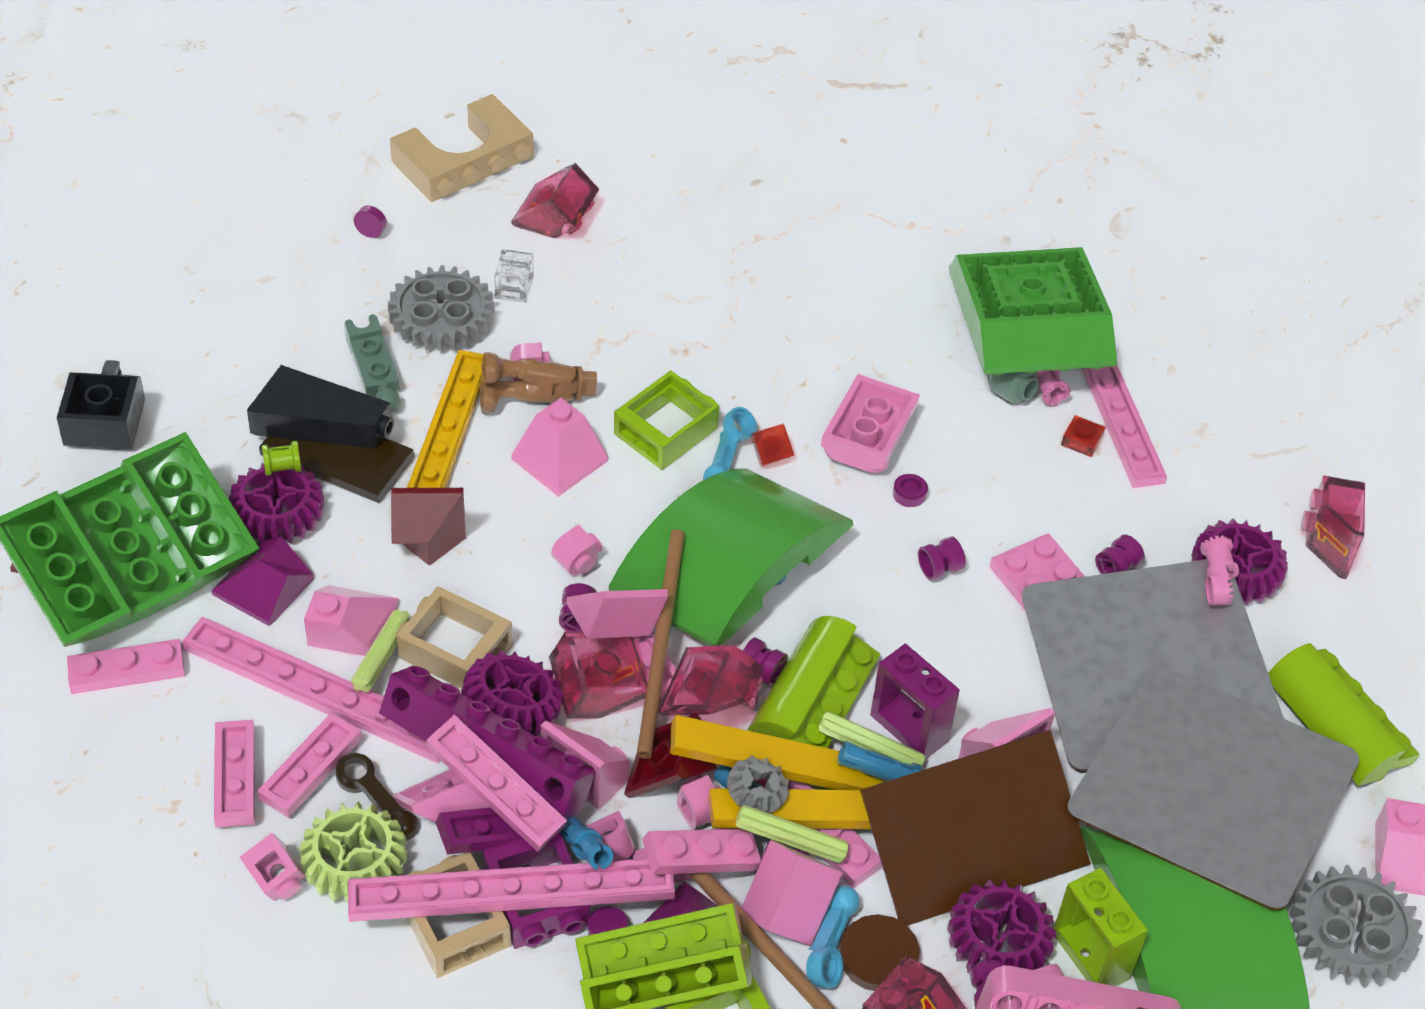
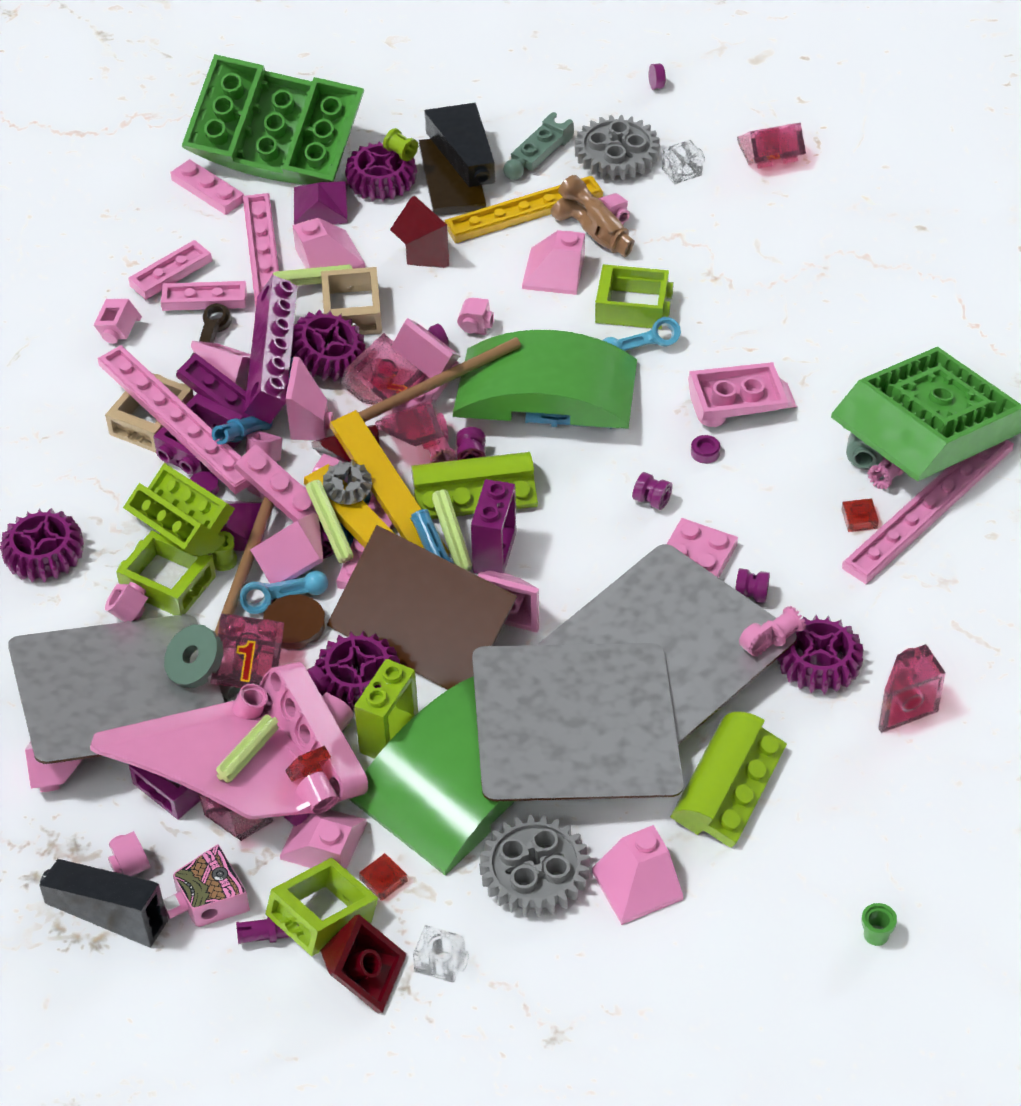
camera: 60 degrees right, 0 degrees up
black hinge [56,360,145,449] -> none
yellowish green gear [299,801,408,903] -> none
tan arch [390,94,534,202] -> none
bright pink plate [425,715,567,852] -> none
clear red plate [750,423,794,467] -> none

